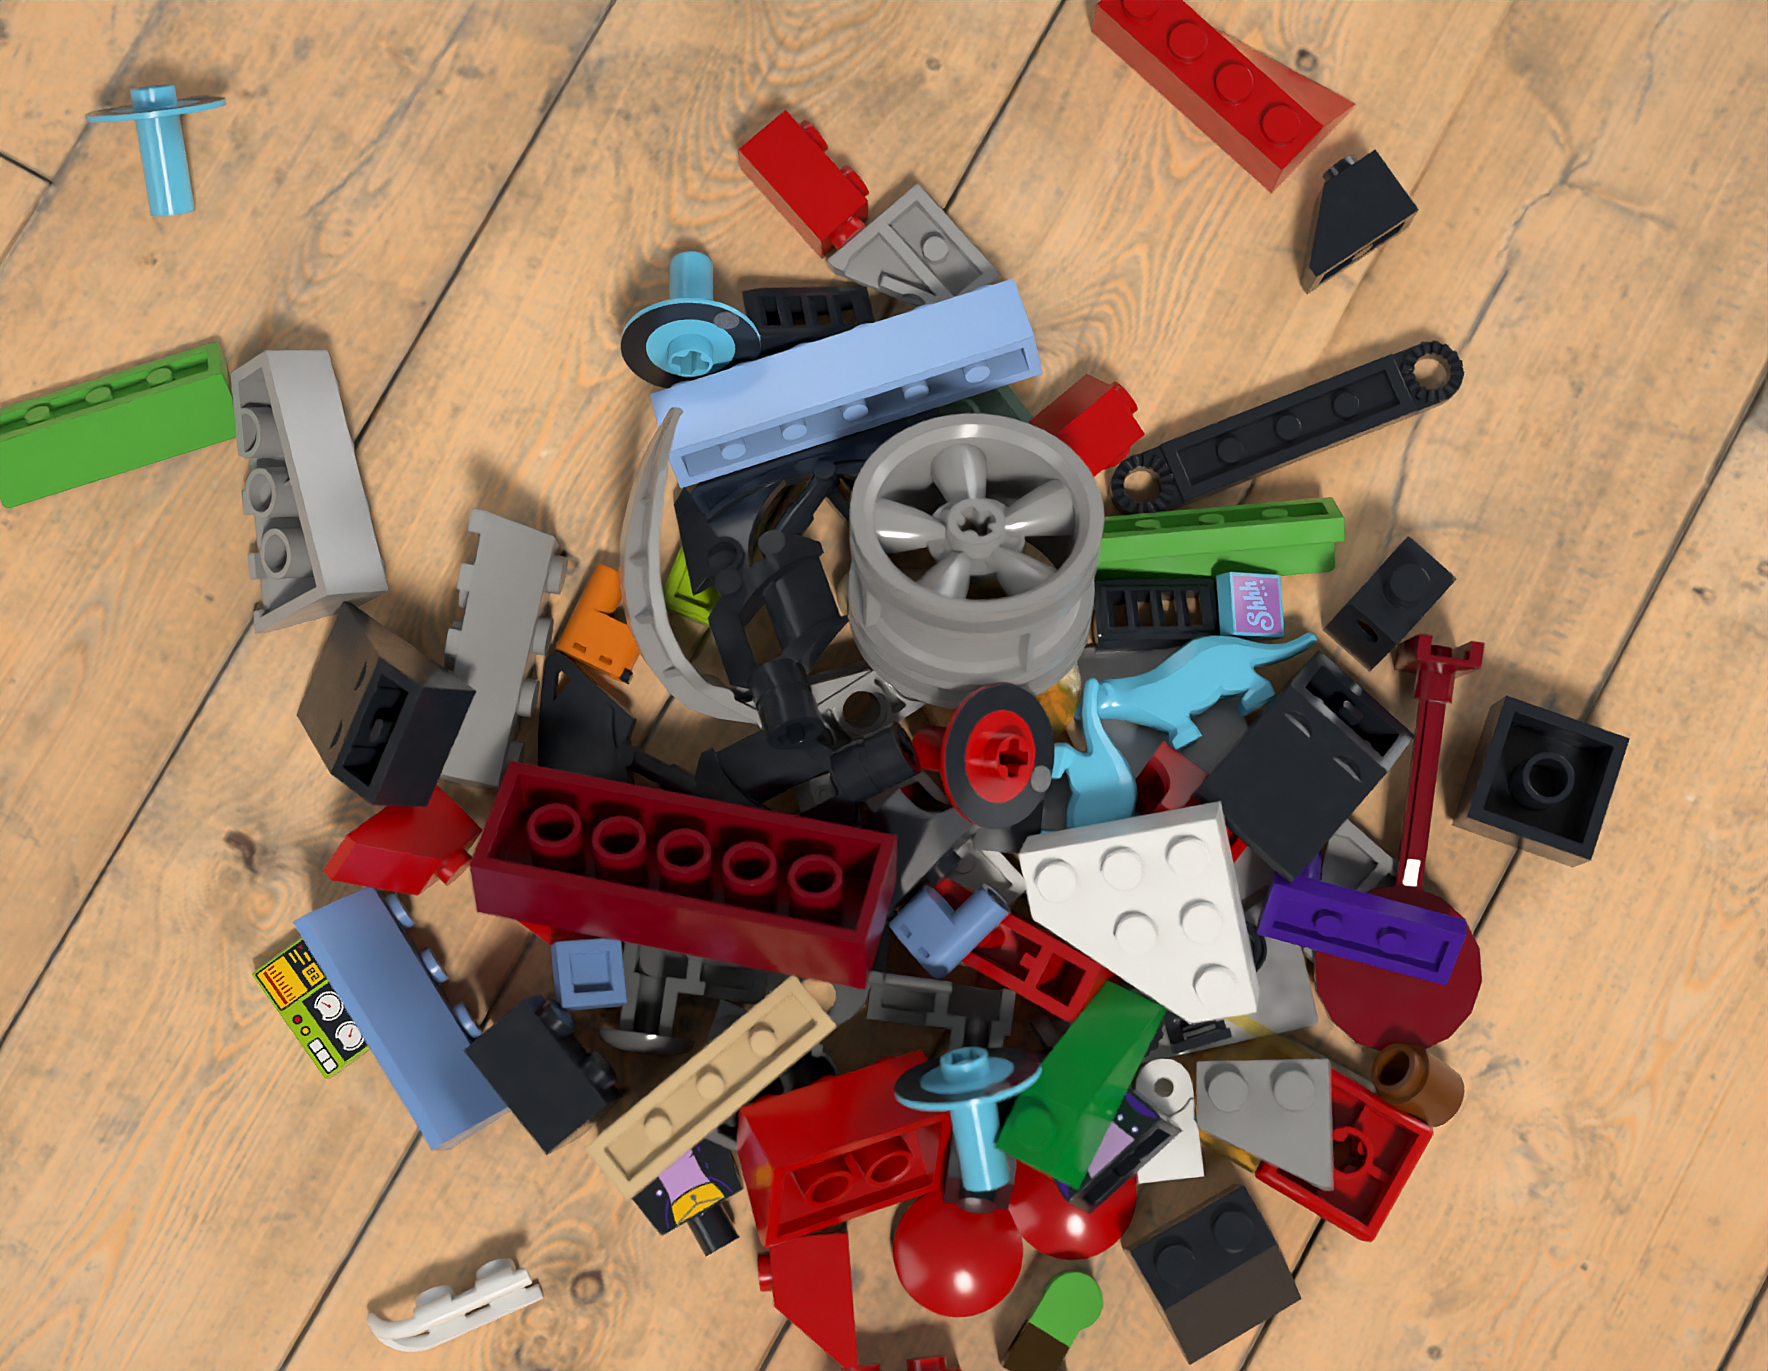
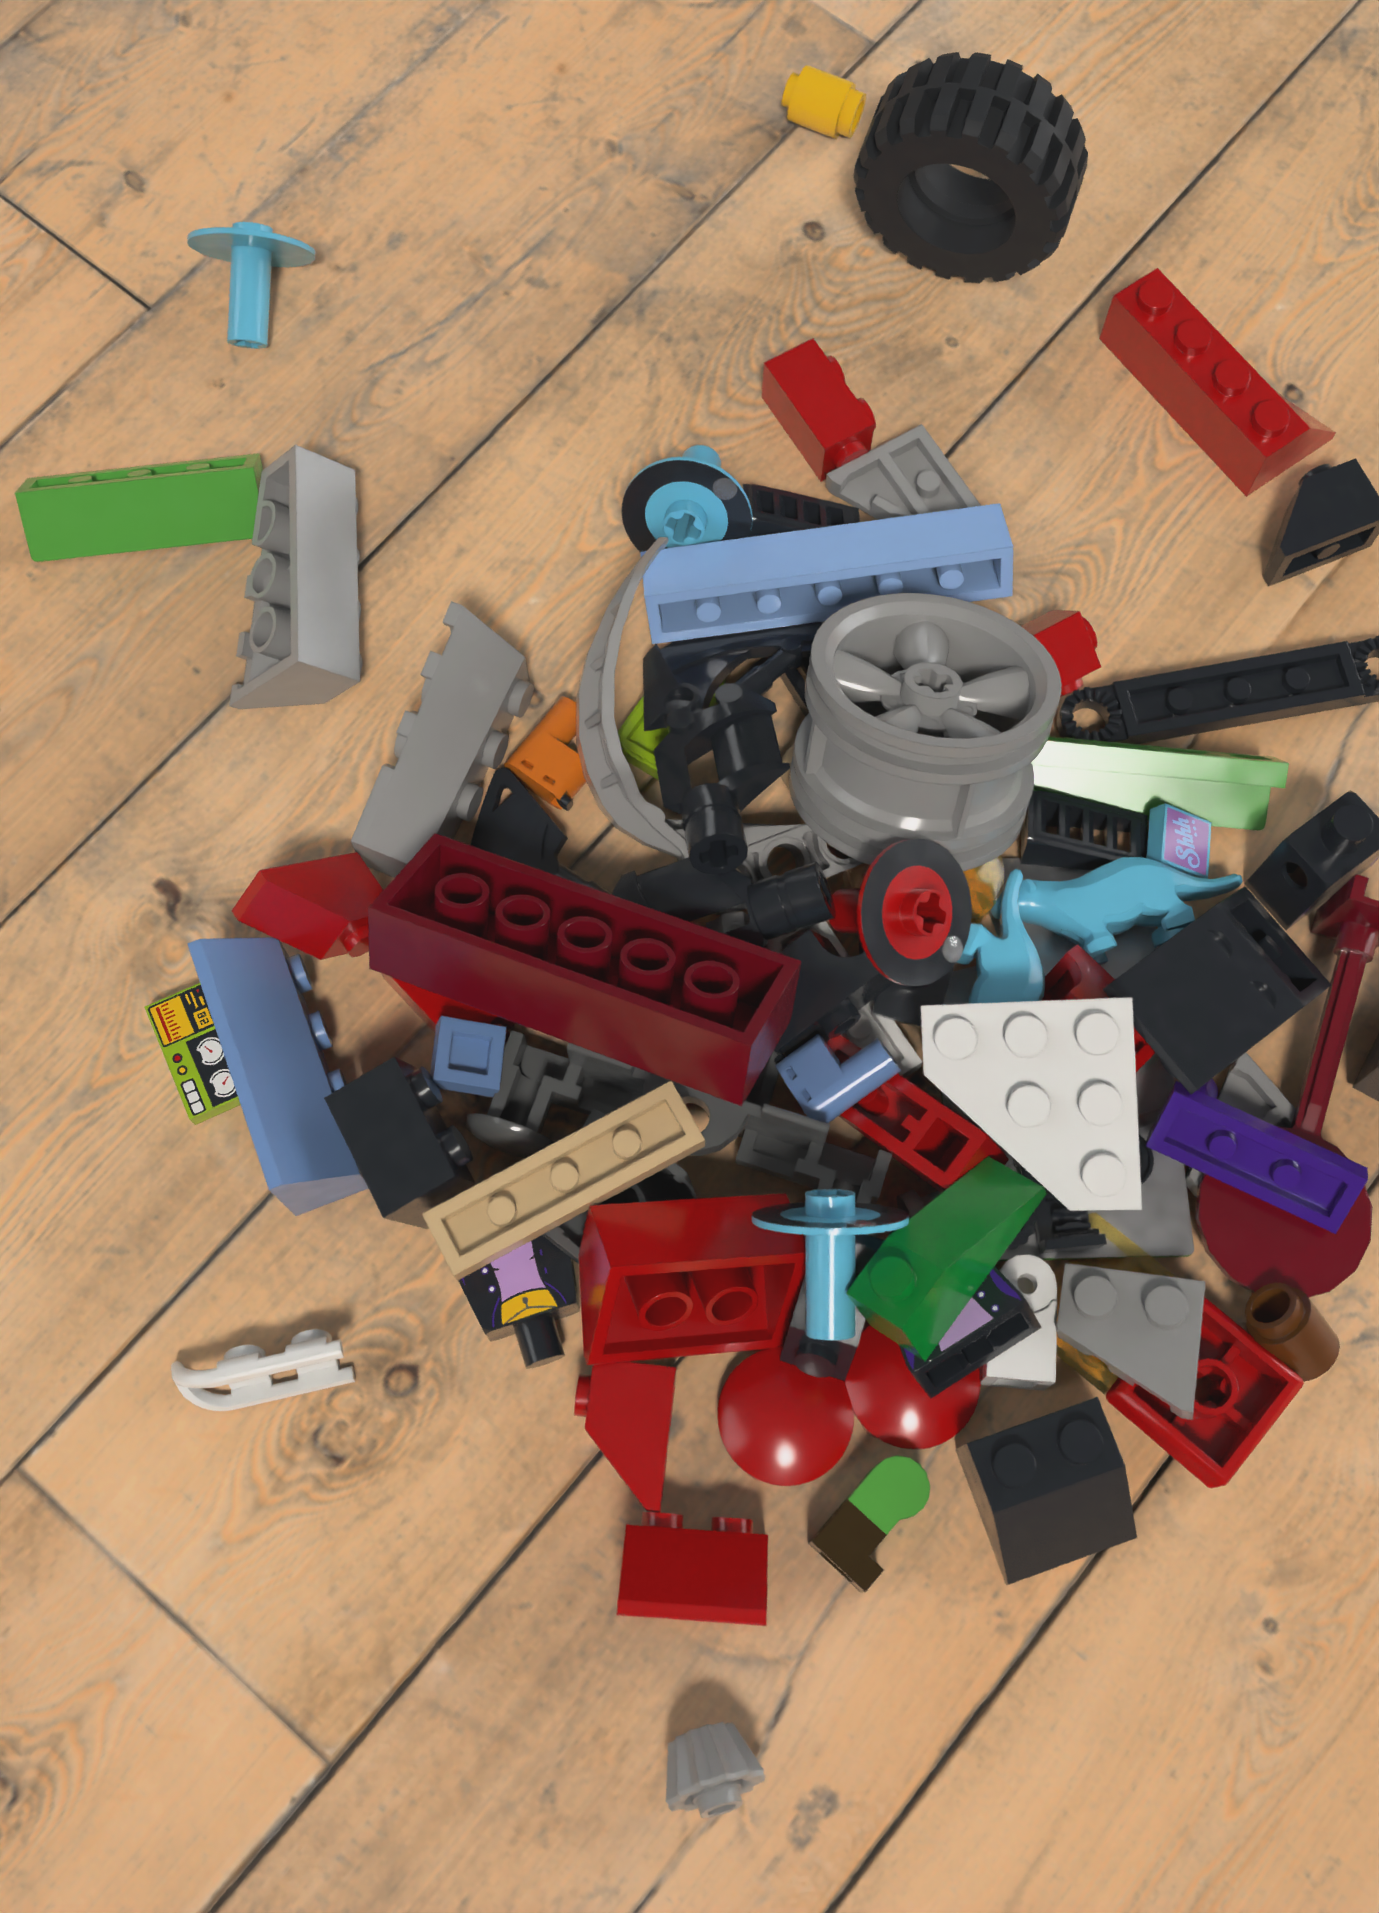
camera: 15 degrees right, 10 degrees down
black slope [297,602,476,807] -> none

